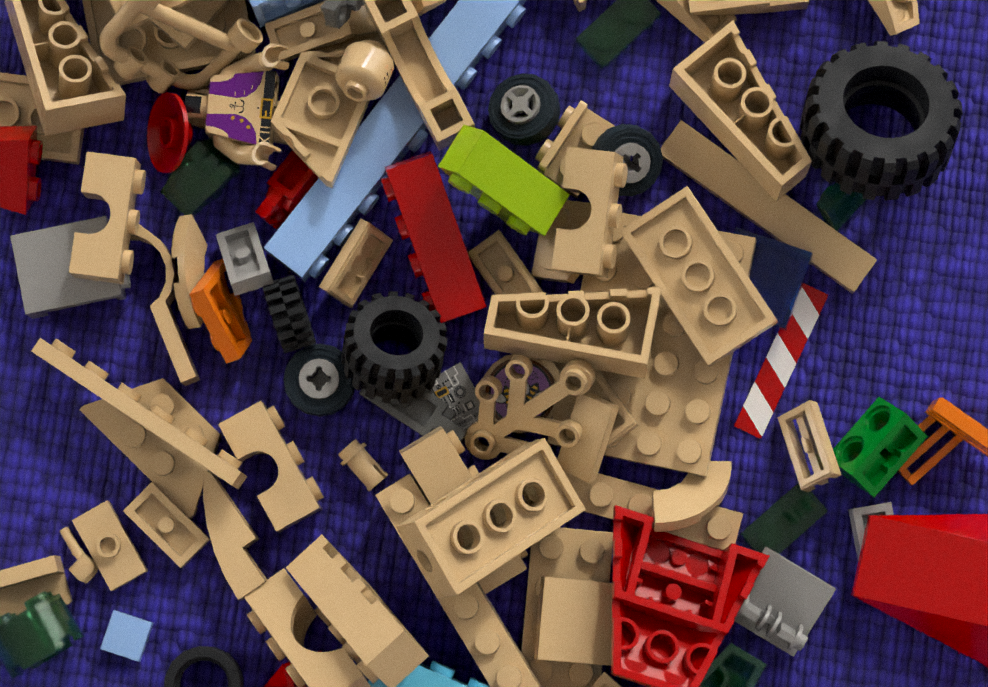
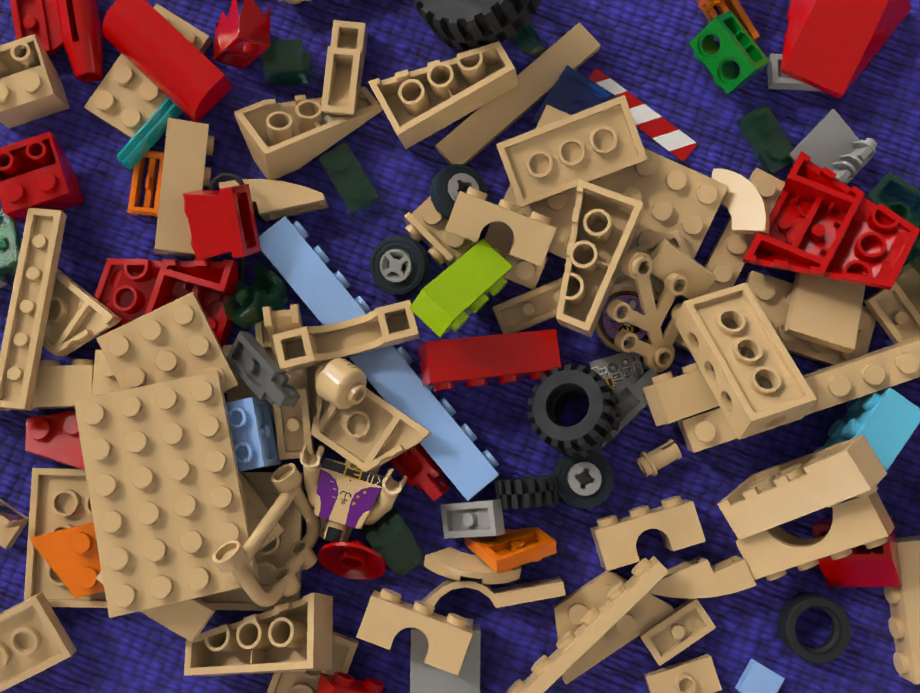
camera: 80 degrees left, 0 degrees up
tan plate [319,218,393,308] -> none
tan tile [777,400,841,492] -> none

